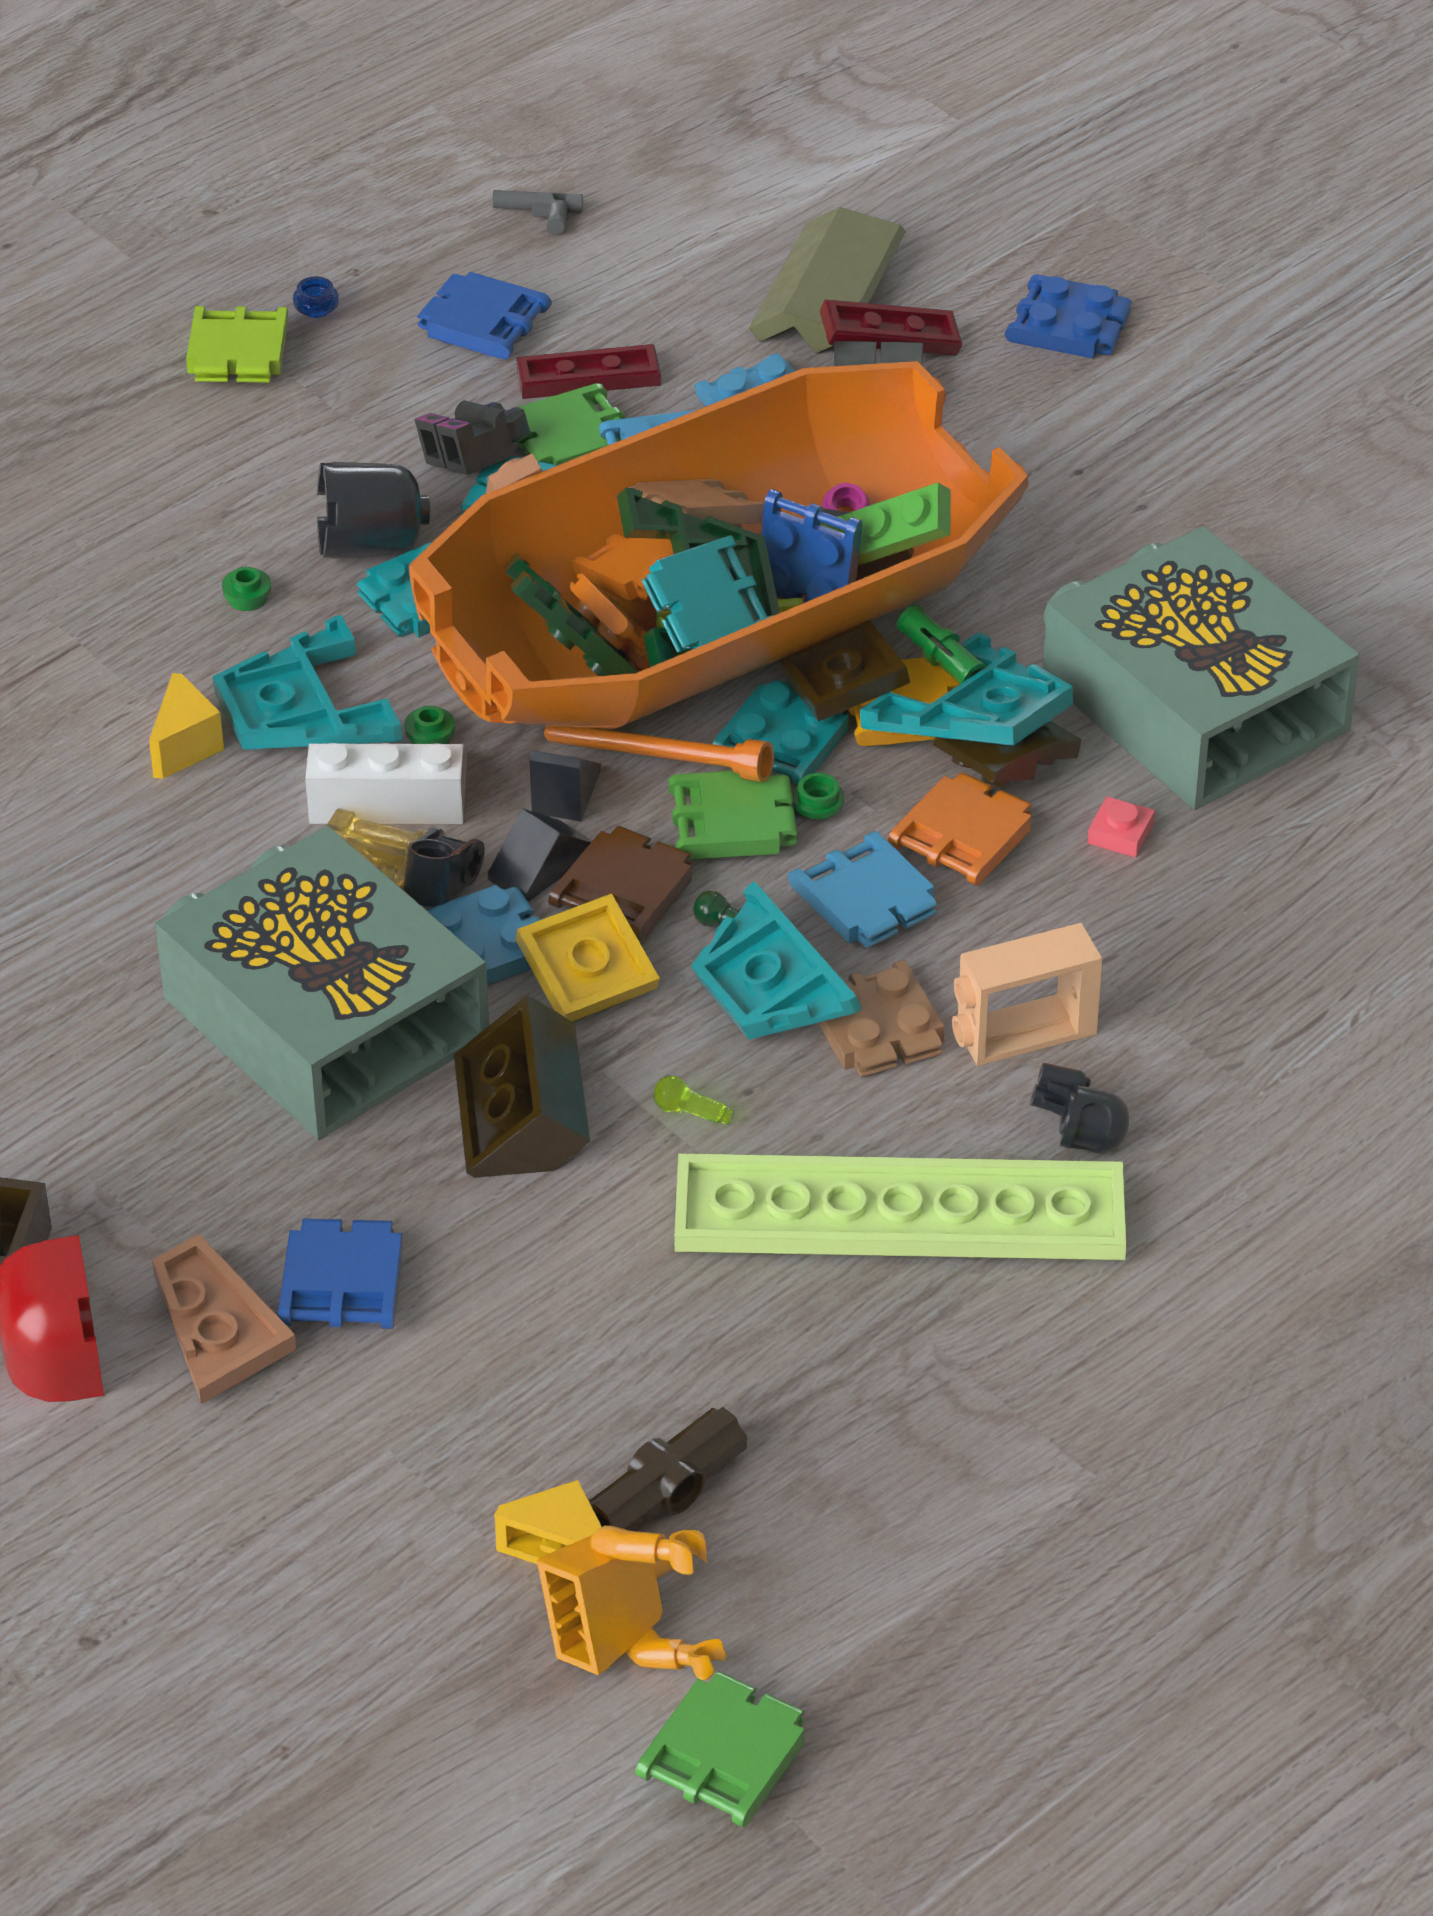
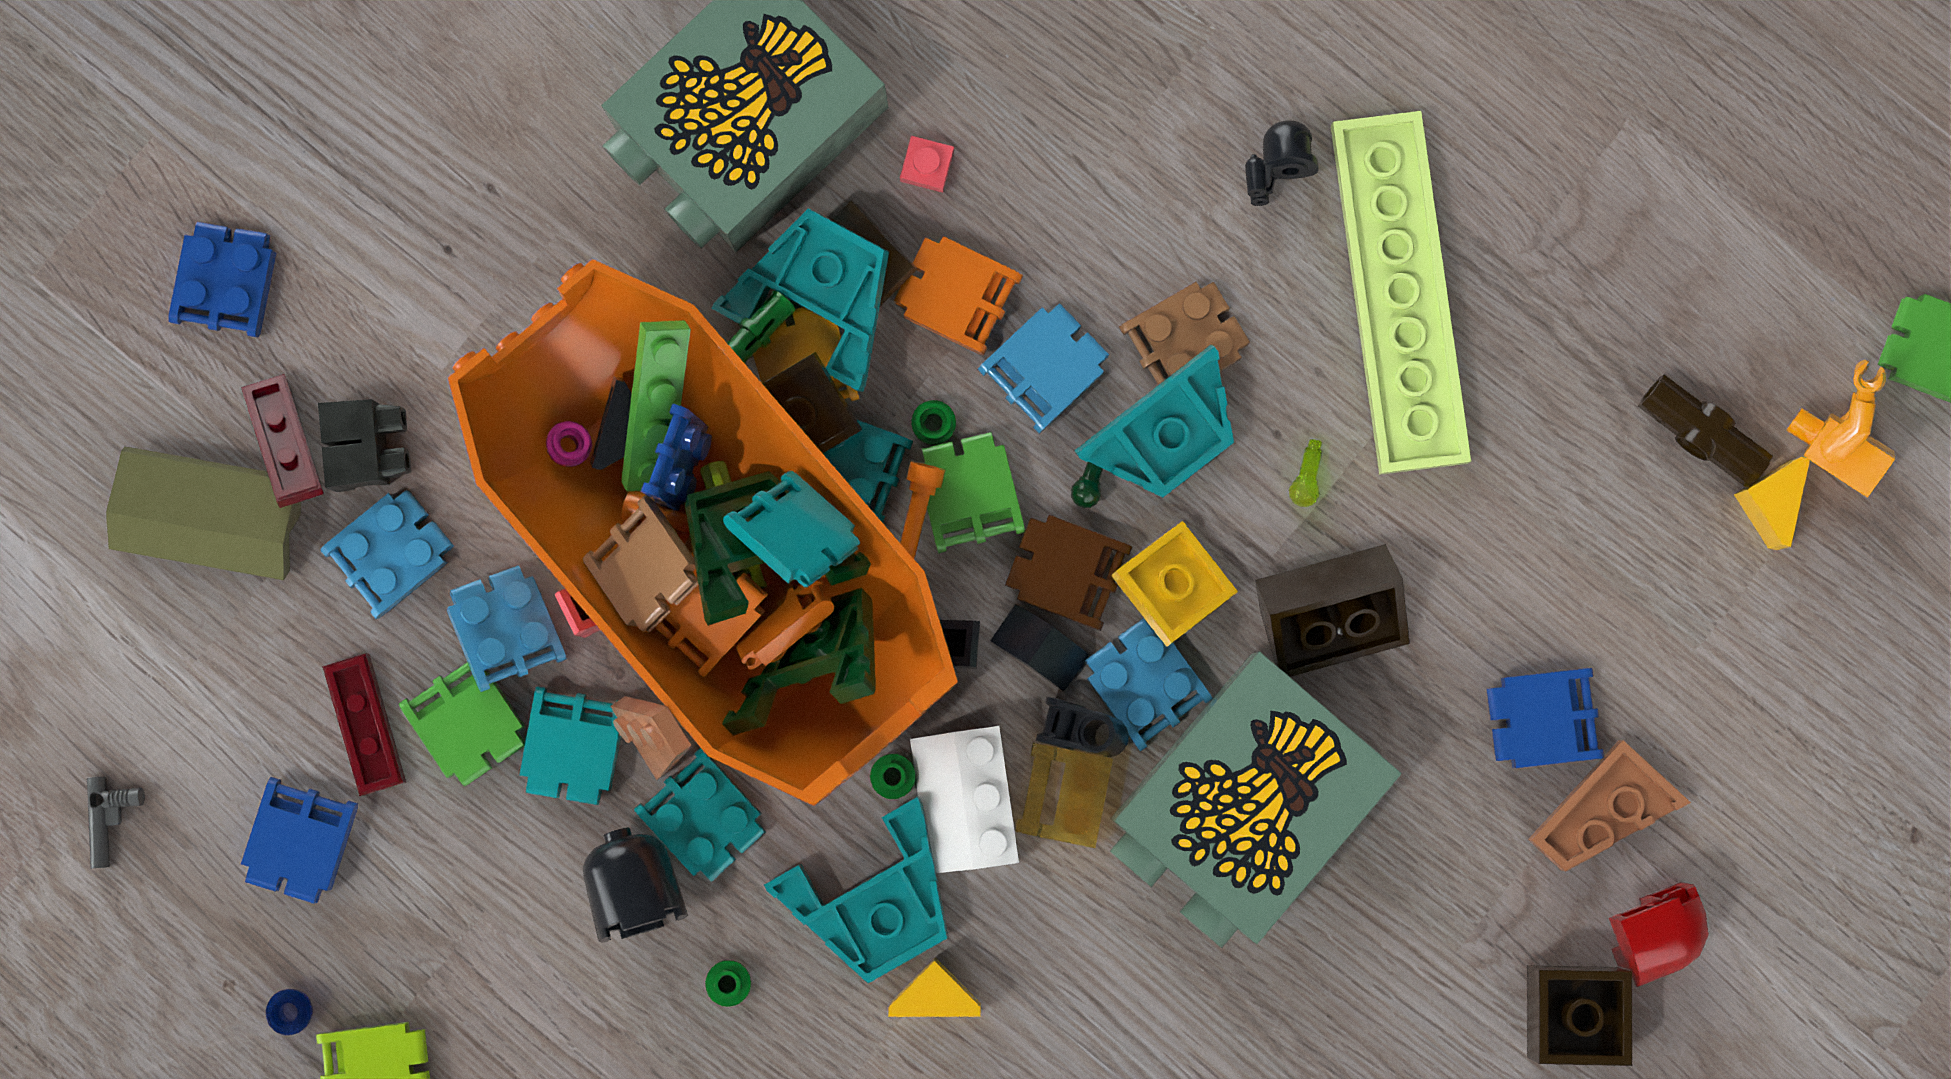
camera: 95 degrees left, 40 degrees up
pearl dark grey hips [414,400,530,475] -> none
light nougat window [952,923,1103,1066] -> none

